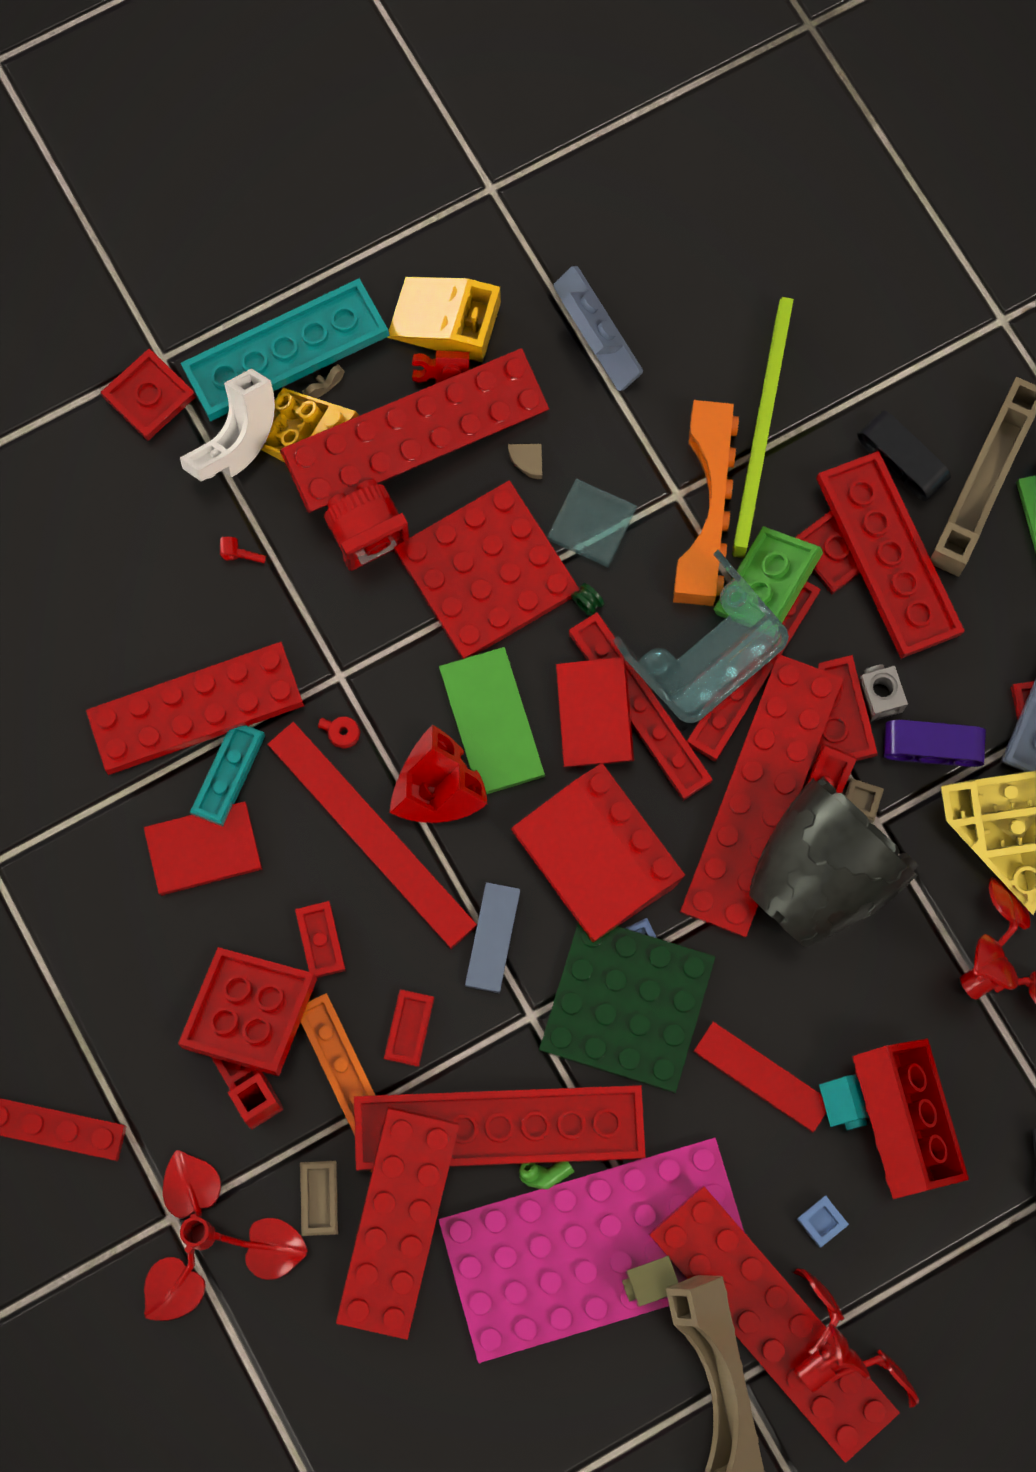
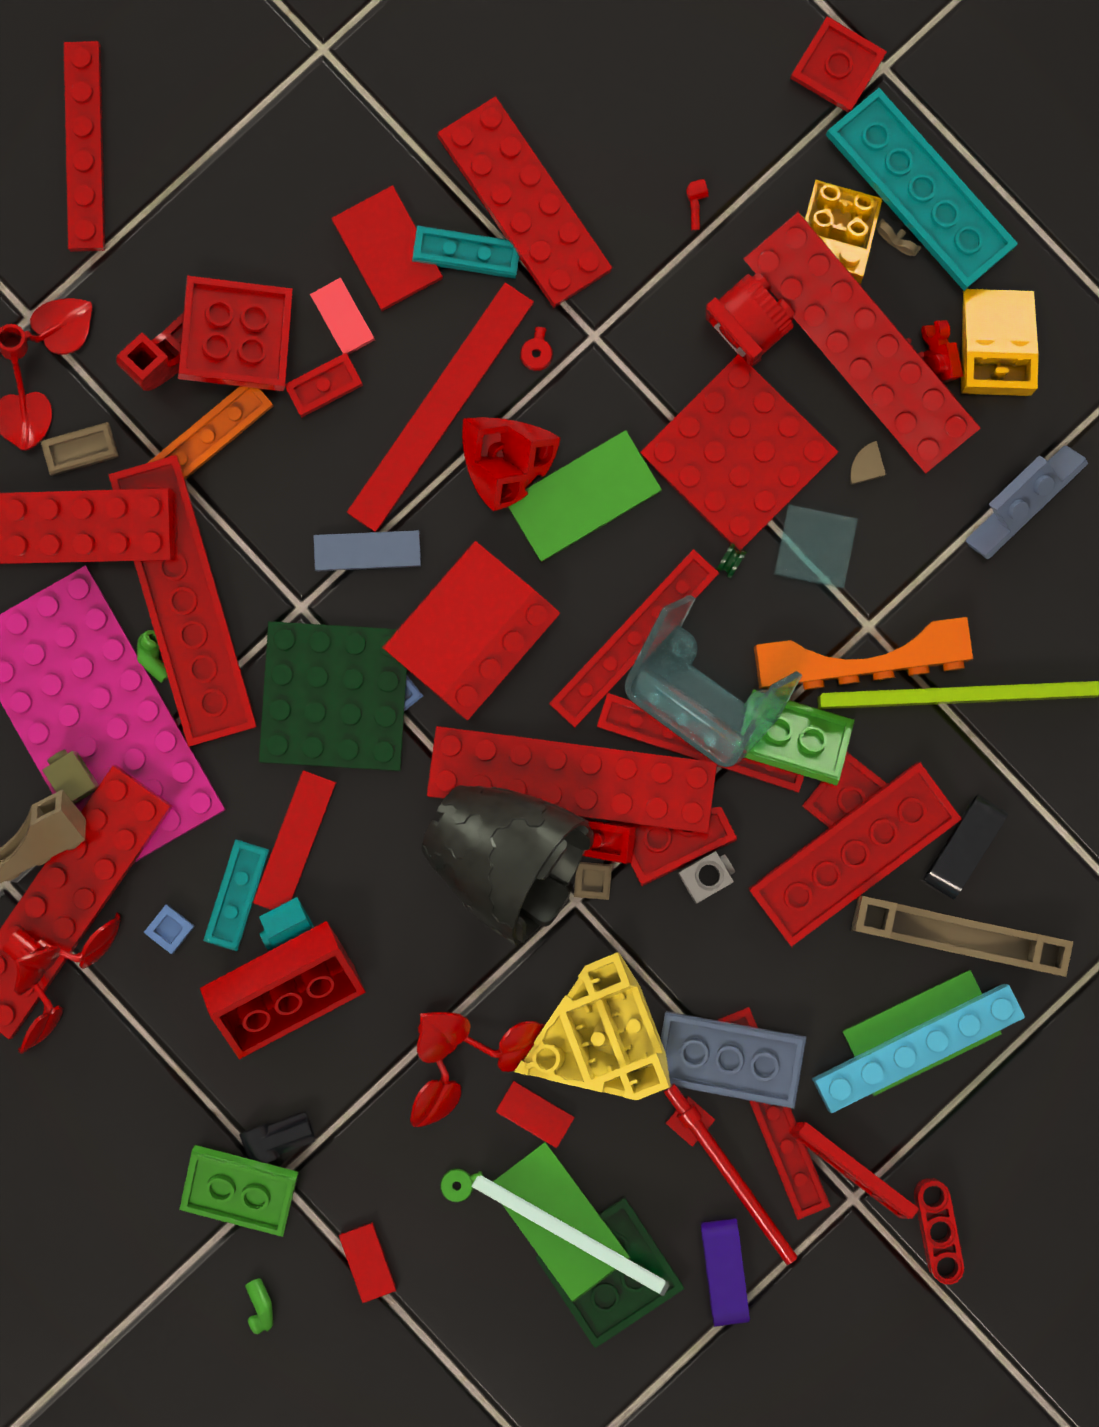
camera: 75 degrees right, 10 degrees up
white arch [180,368,275,482] -> none
red tile [384,989,435,1067] -> none
red tile [556,657,634,768] -> none
dark purple beam [884,720,986,767] -> none
none -> teal tile [203,839,270,951]
none -> coral tile [310,277,375,355]

